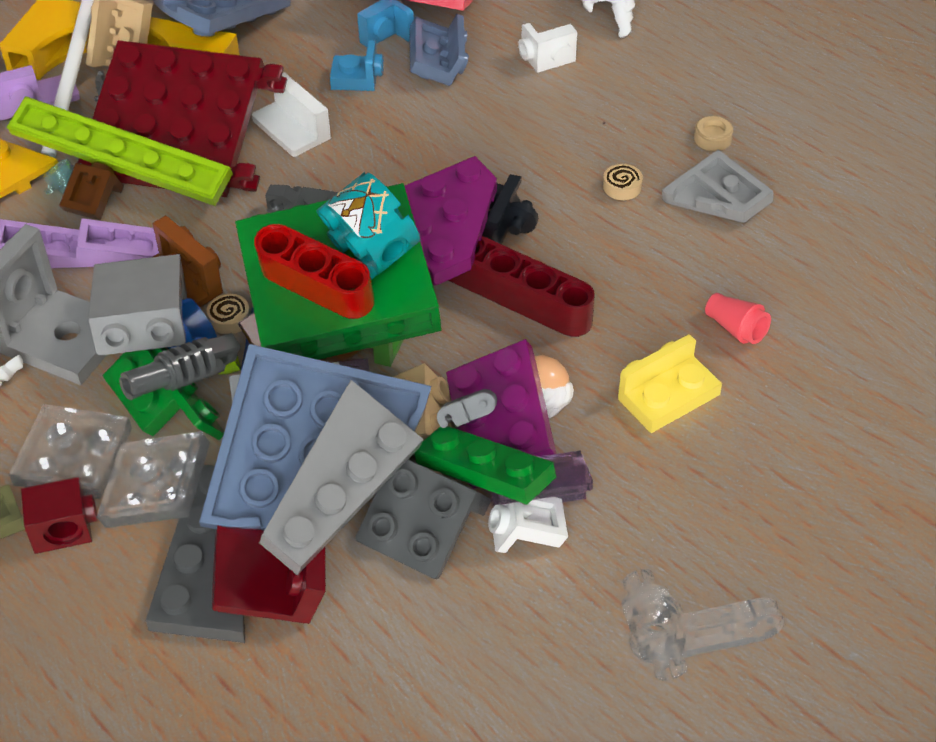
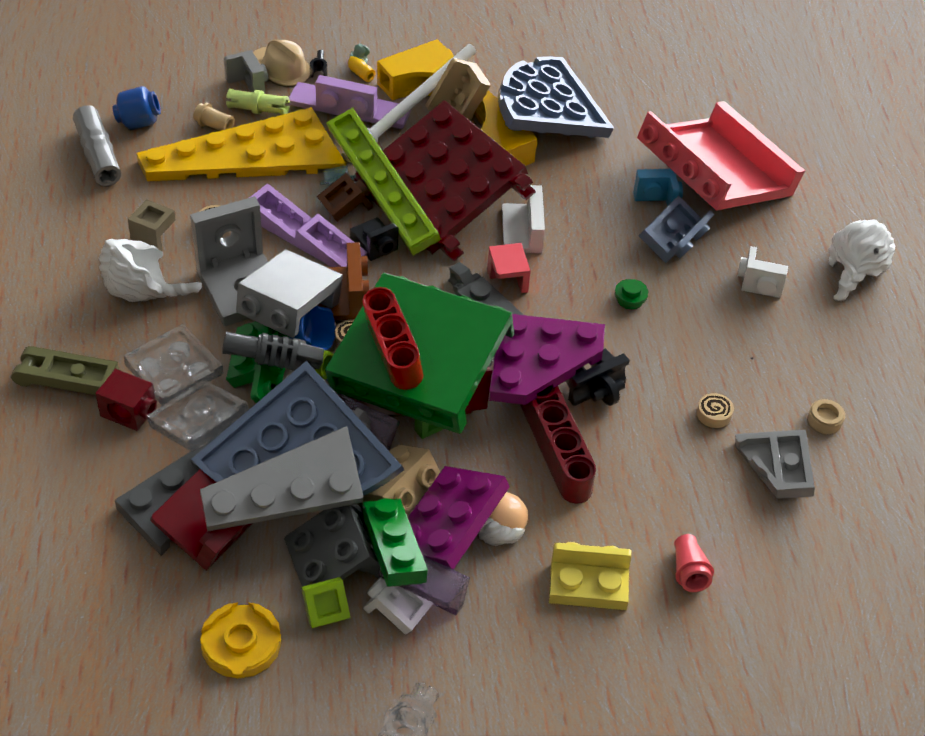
camera: 35 degrees right, 0 degrees up
teal brick [316,172,421,280] -> none
dark azure bracket [330,40,384,91] -> none
piece [437,389,497,428] -> none
none -> yellow tile [200,602,282,679]
none -> lime plate [301,577,351,628]
none -> black bracket [350,217,398,261]
none -> coral panel [487,243,530,293]
none -> green plate [615,279,649,310]

